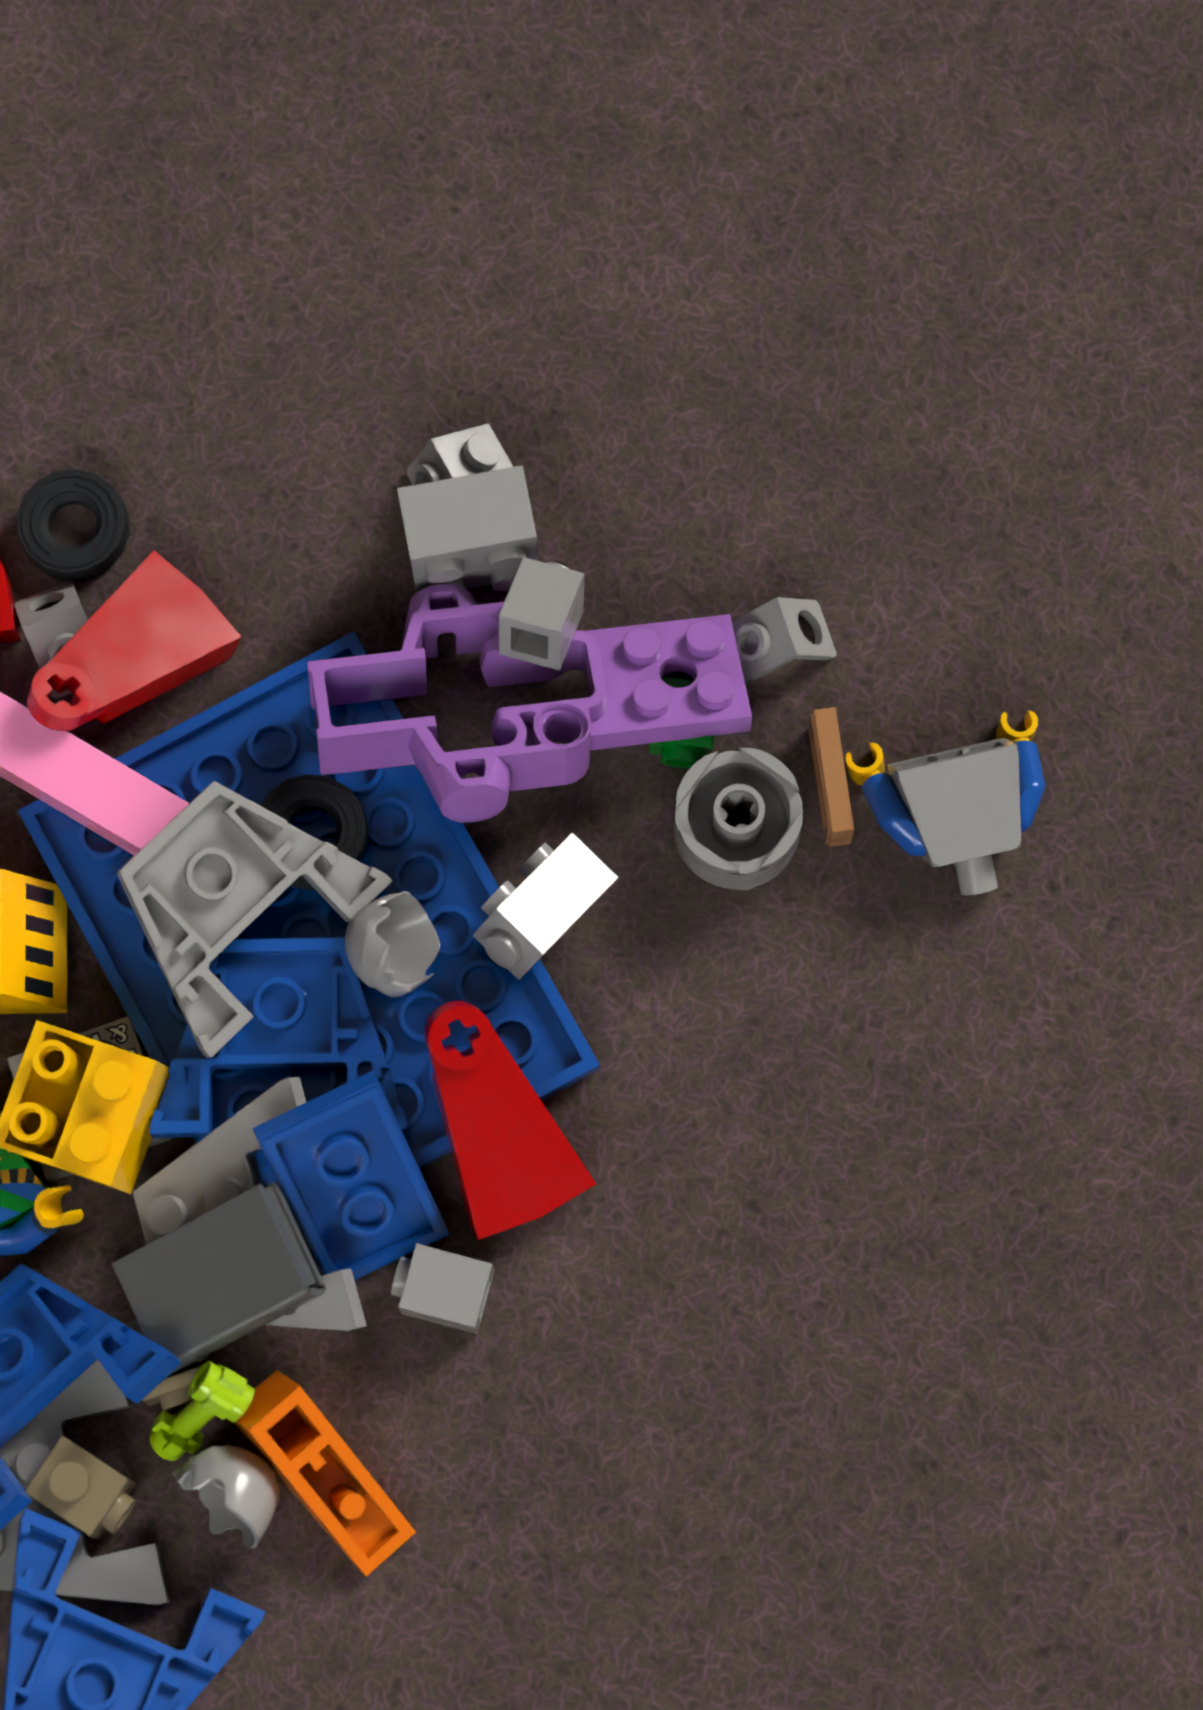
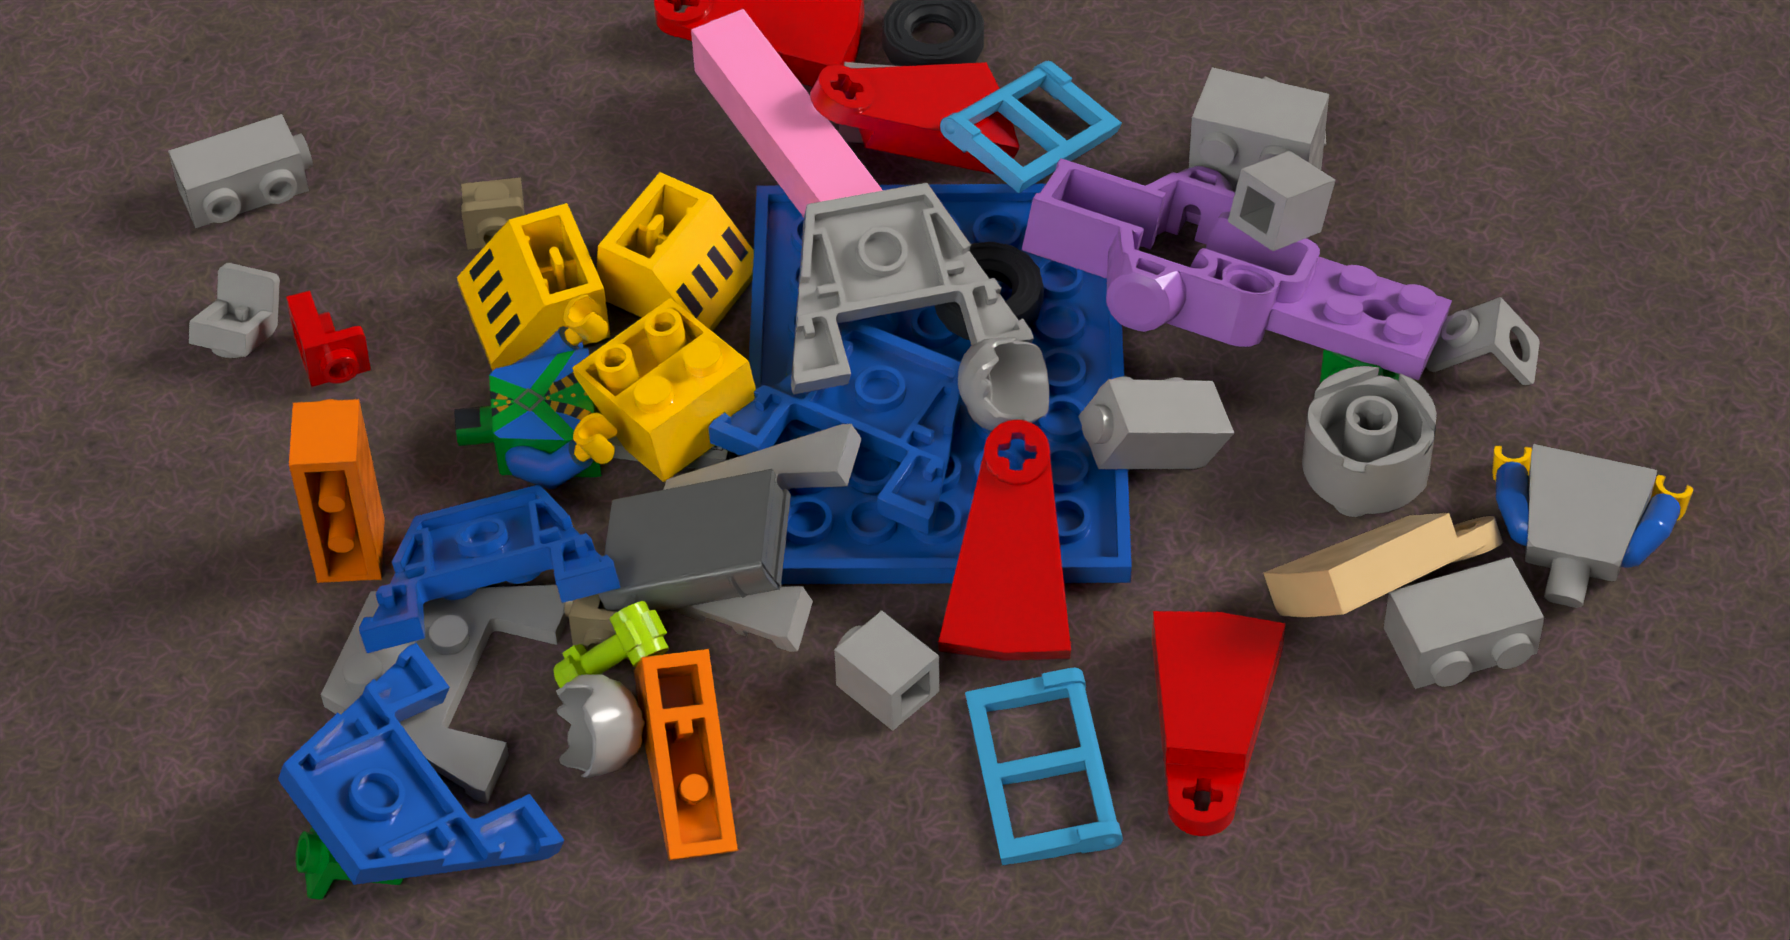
camera: 30 degrees right, 25 degrees down
dark tan bracket [25,1435,136,1539] -> none
blue tile [252,1071,450,1280] -> none
medium nougat tile [808,707,854,847] -> none
none -> dark azure window [940,61,1122,193]
none -> dark azure window [965,668,1123,865]
none -> red piece [1152,611,1286,836]
none -> tan piece [1263,513,1503,617]
none -> light grey brick [1384,557,1544,689]

